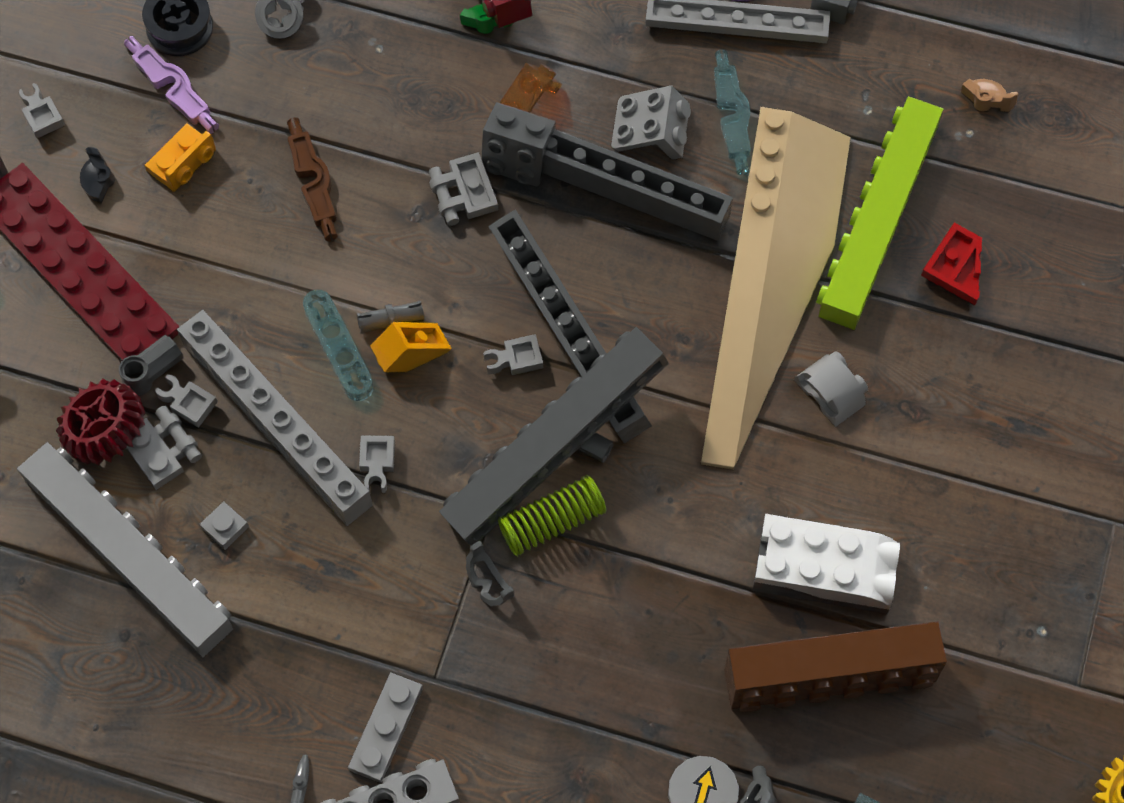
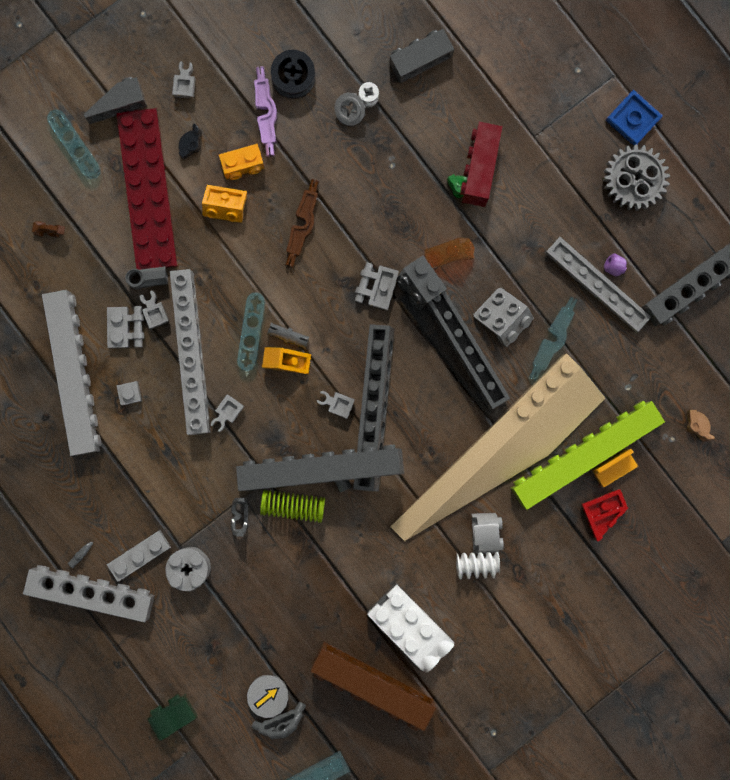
camera: 25 degrees right, 20 degrees up
dark red gear [56,378,146,466] -> none
none -> light grey brick [166,547,211,591]
none -> light orange bracket [202,185,247,222]
none -> white piece [456,552,500,579]
none -> light orange panel [592,449,638,487]

